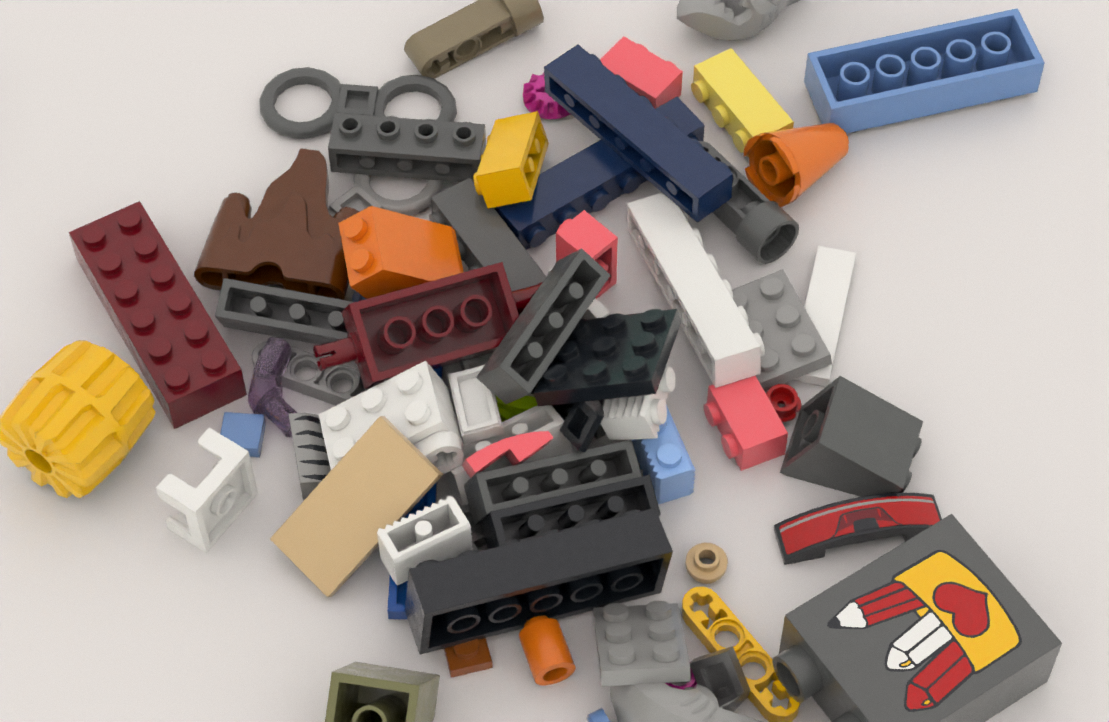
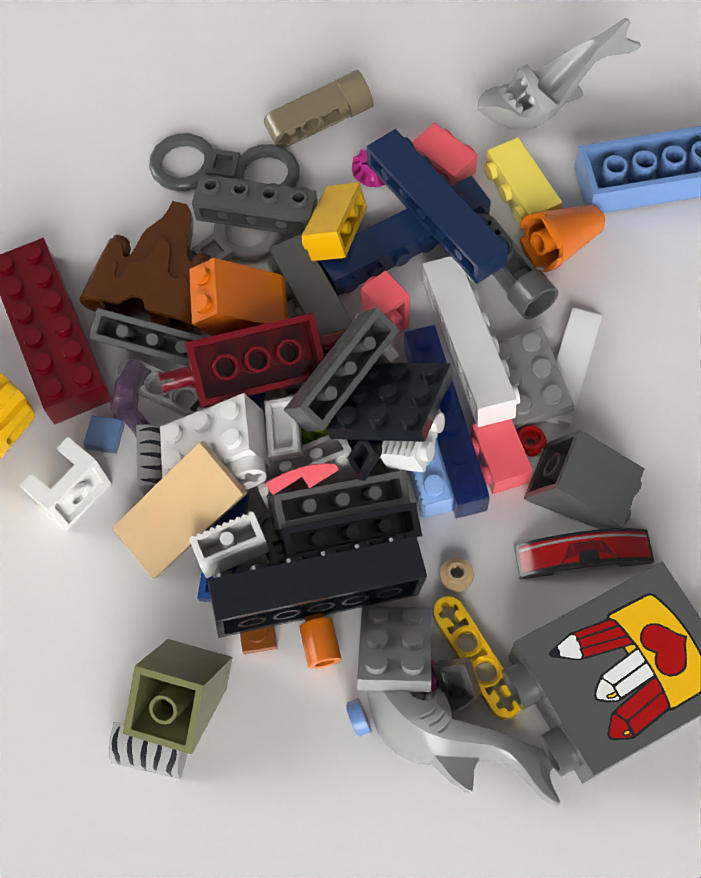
camera: 10 degrees right, 10 degrees up
none -> clear blue brick [404,325,490,519]

